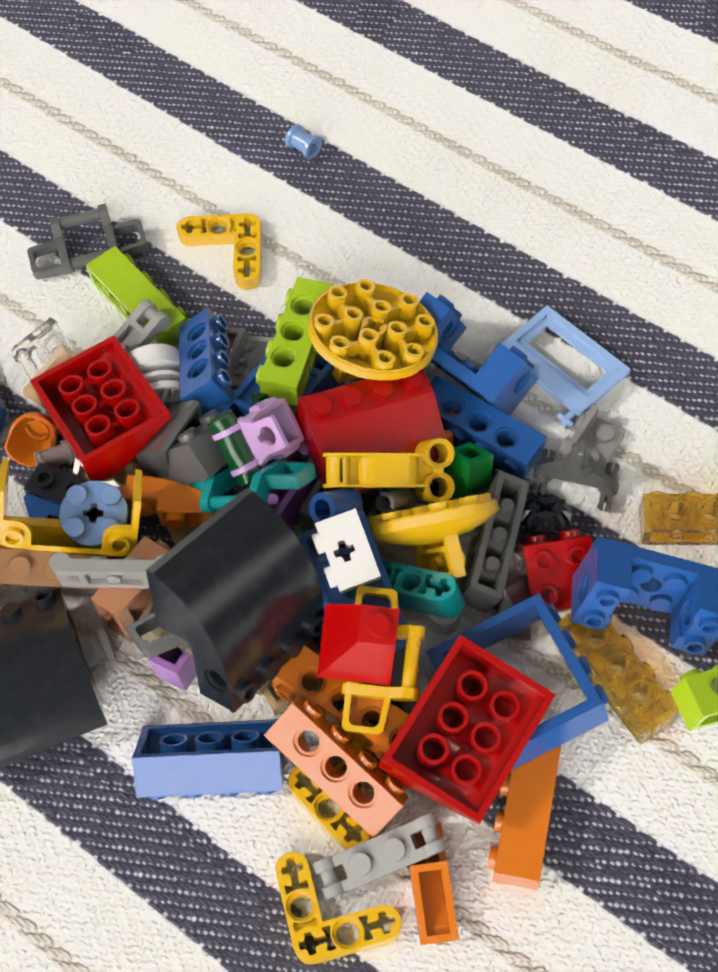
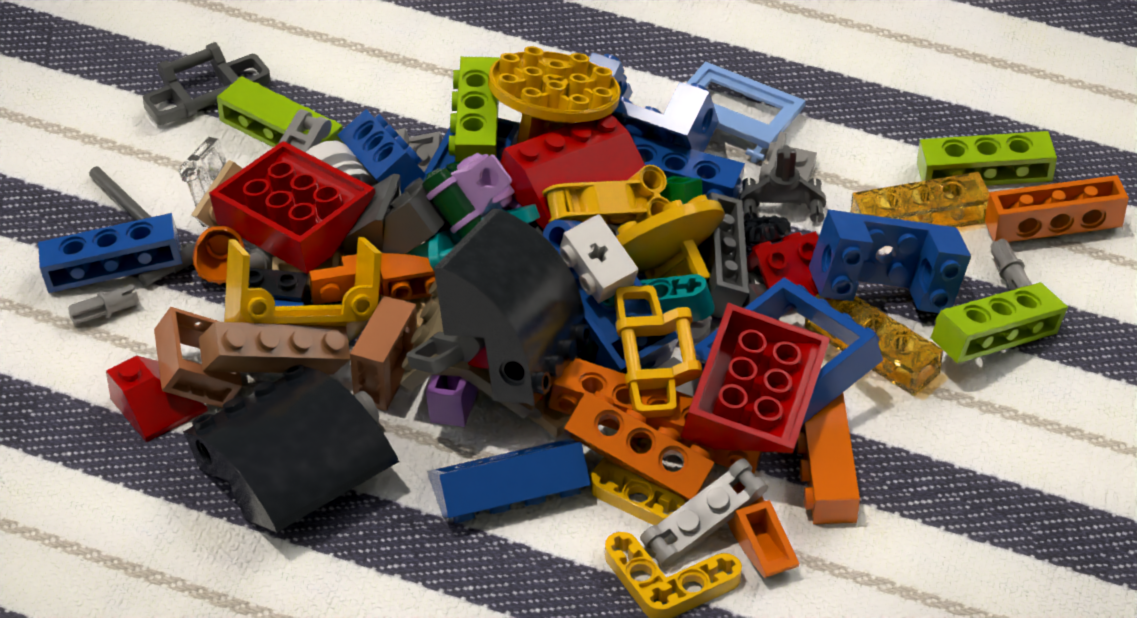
camera: 20 degrees left, 15 degrees down
light grey plate [49,552,165,589] -> none
medium blue plate [59,481,129,549] -> none
yellow beam [176,213,262,290] -> none
red slope [317,604,400,686] -> none

